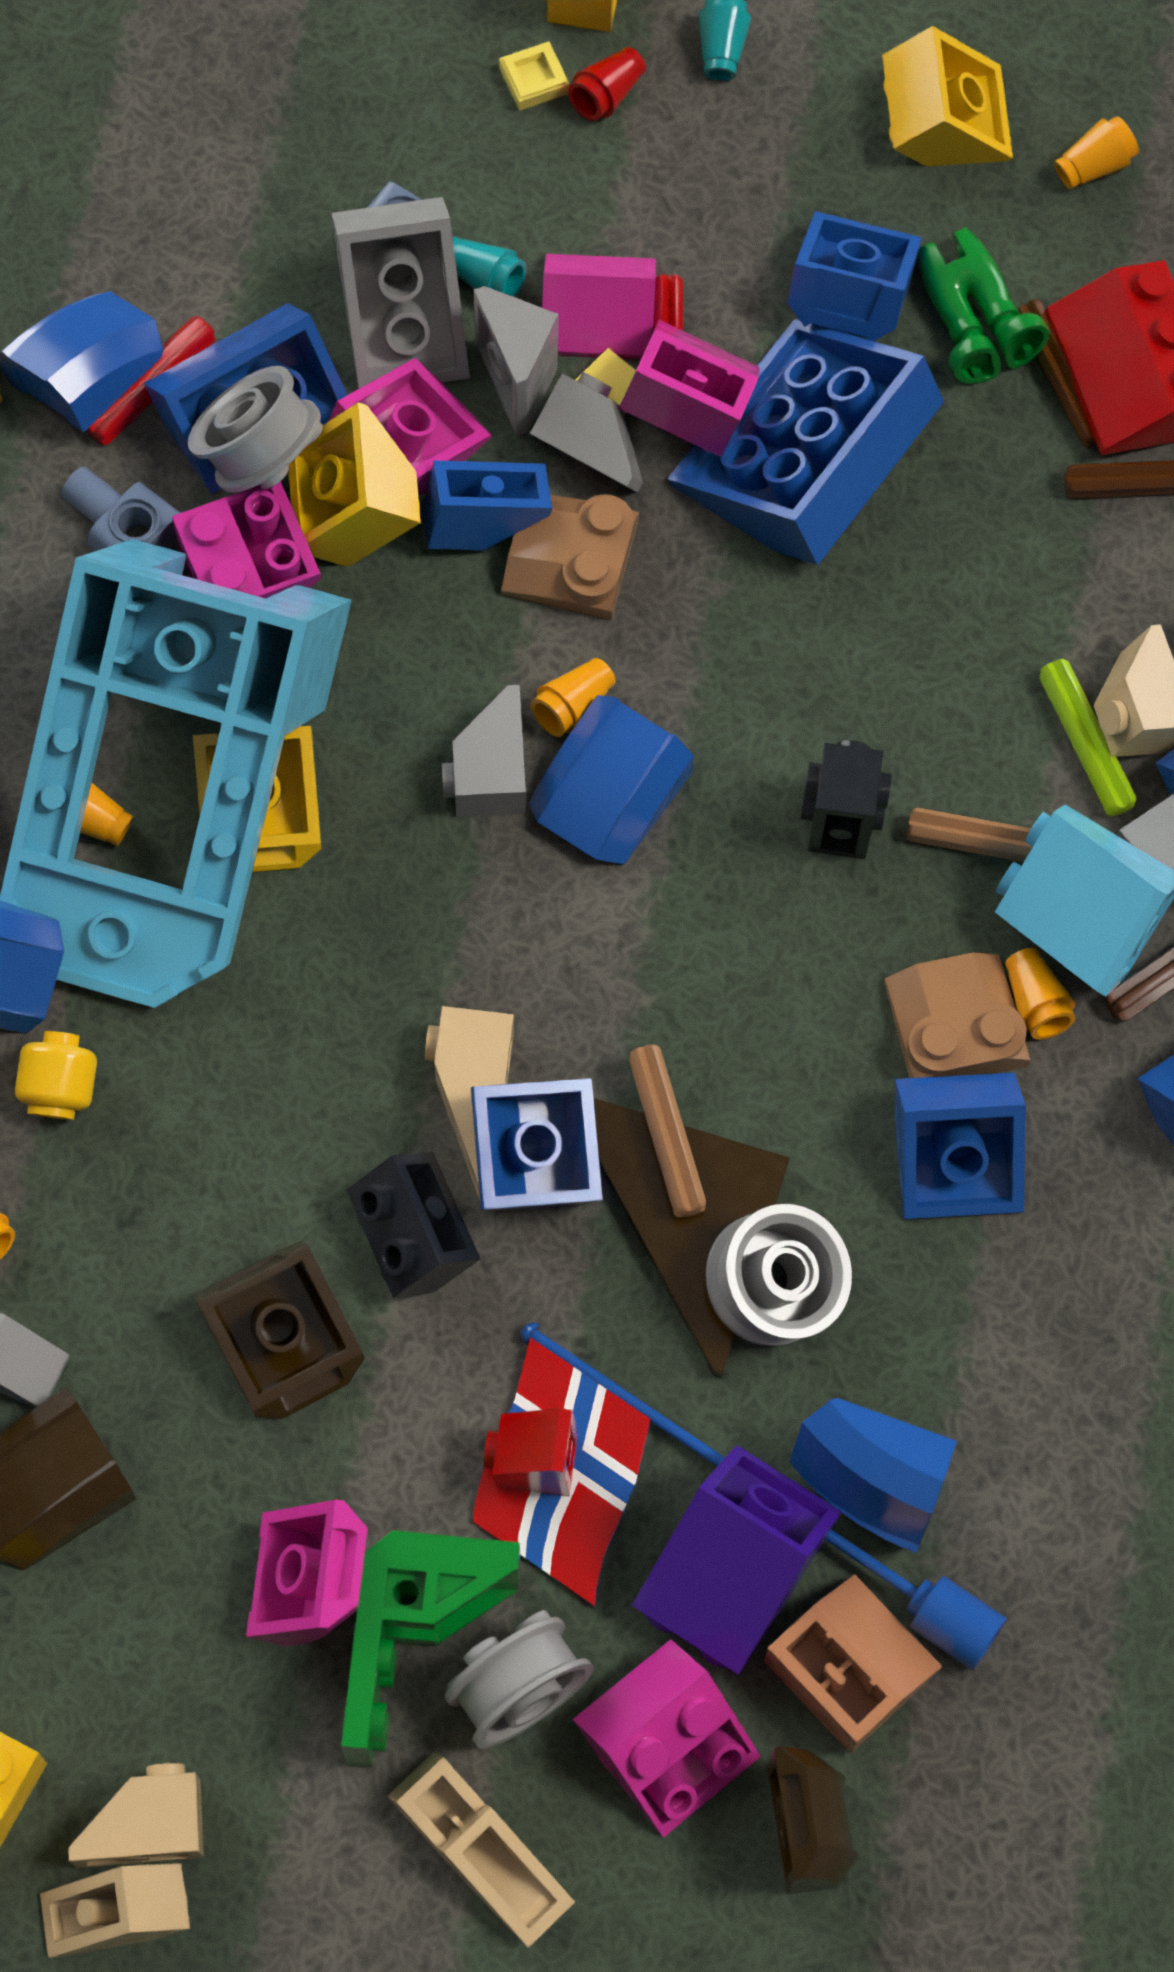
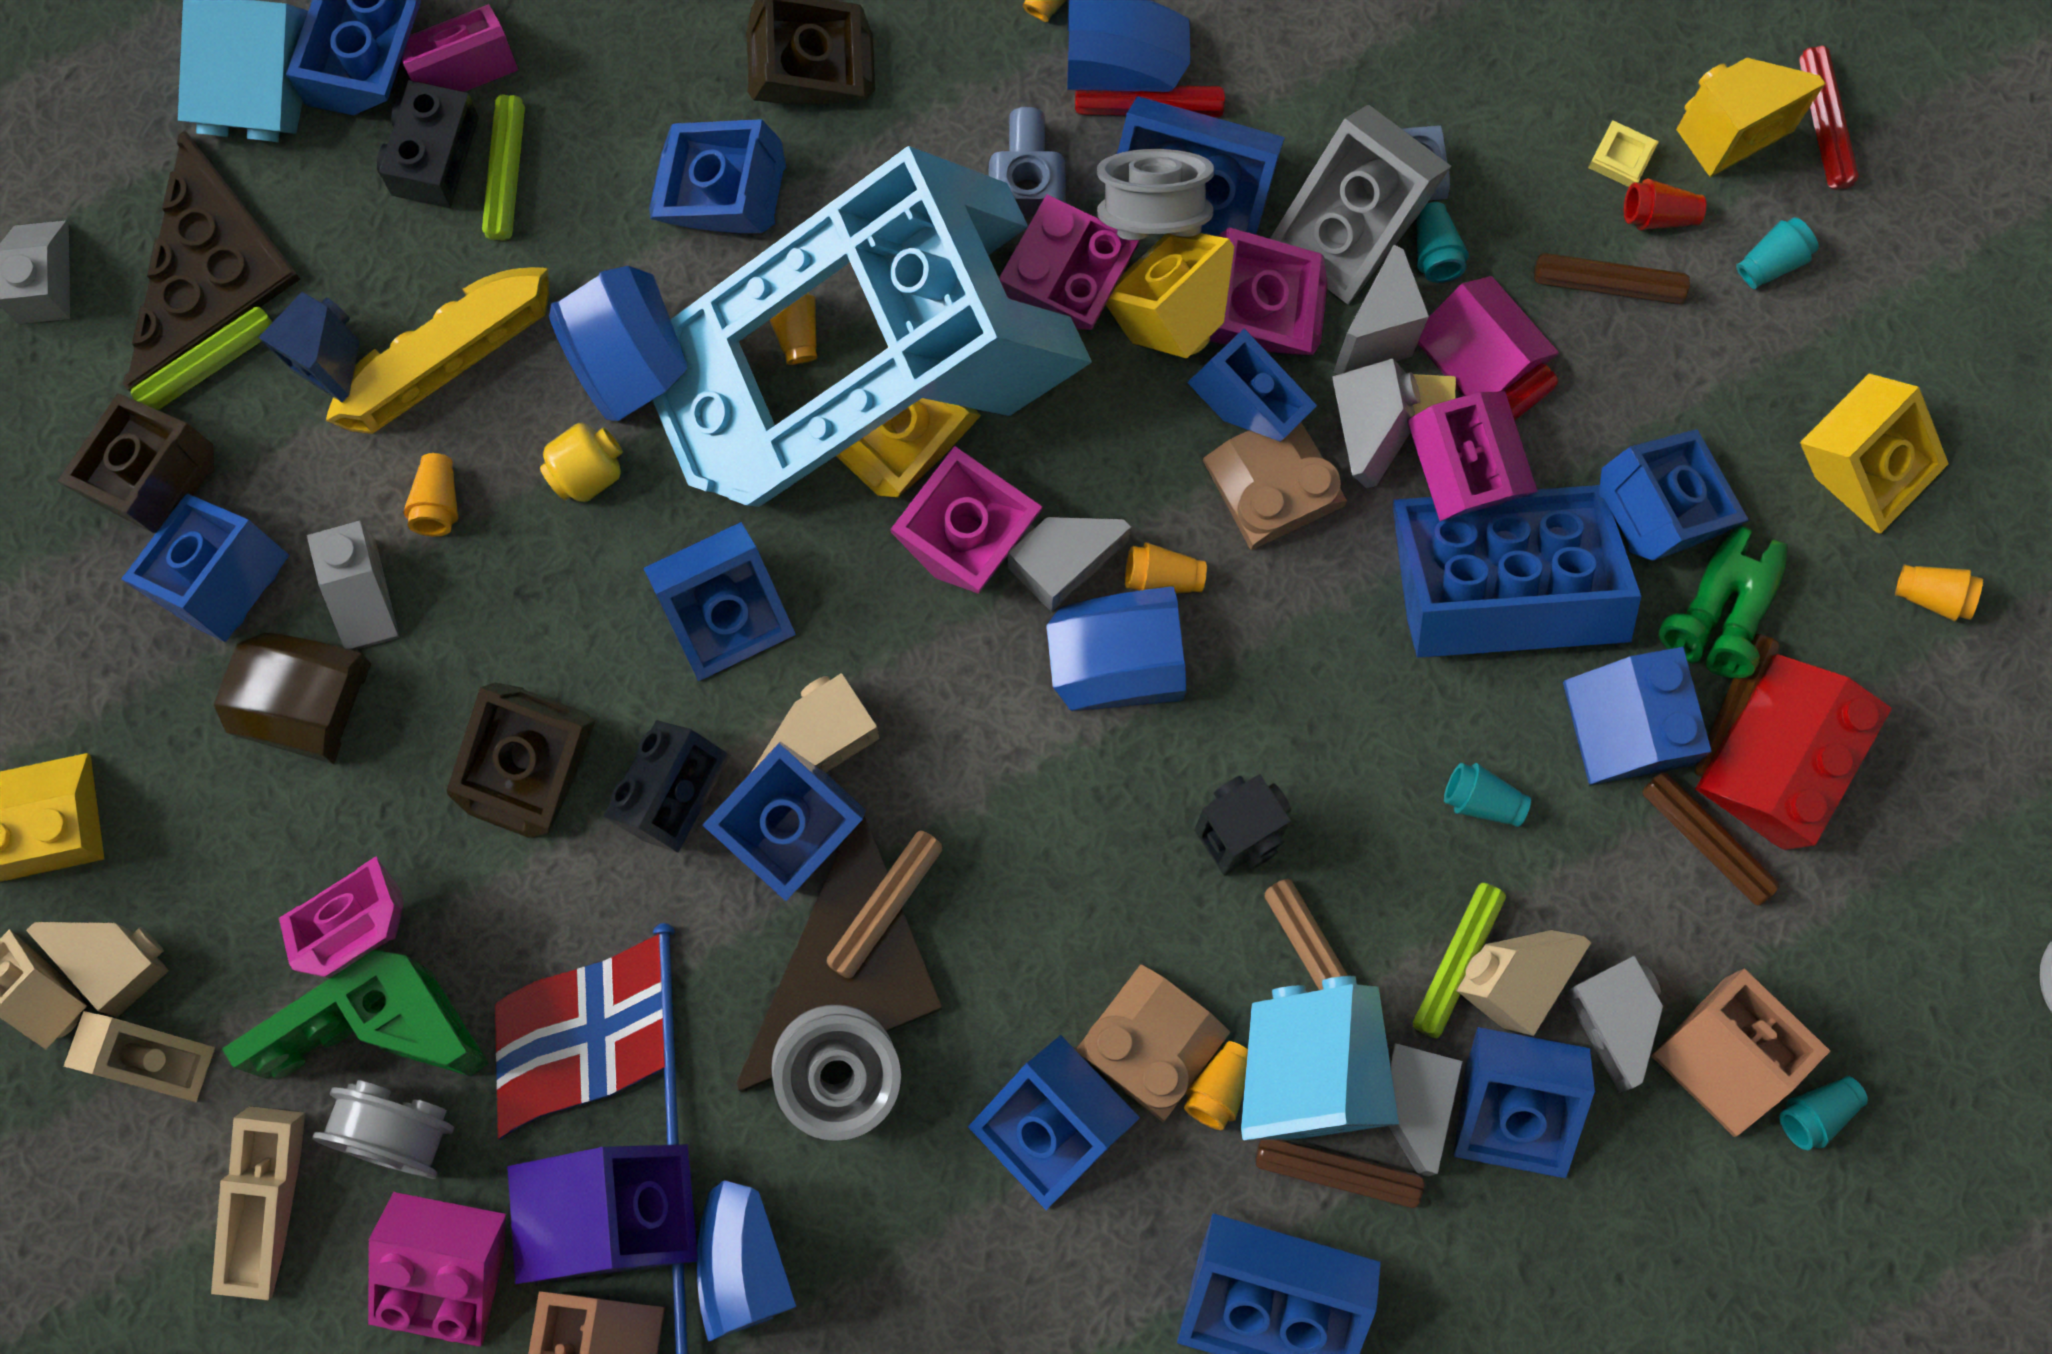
camera: 50 degrees right, 5 degrees up
red slope [483,1408,578,1497] -> none
none -> tan slope [64,1011,215,1102]
none -> blue slope [643,522,796,681]
none -> dark pink slope [891,446,1042,594]
none -> teal cone [1444,763,1531,827]
none -> reddish brown axle [1534,253,1690,304]
none -> slope [1563,647,1712,786]

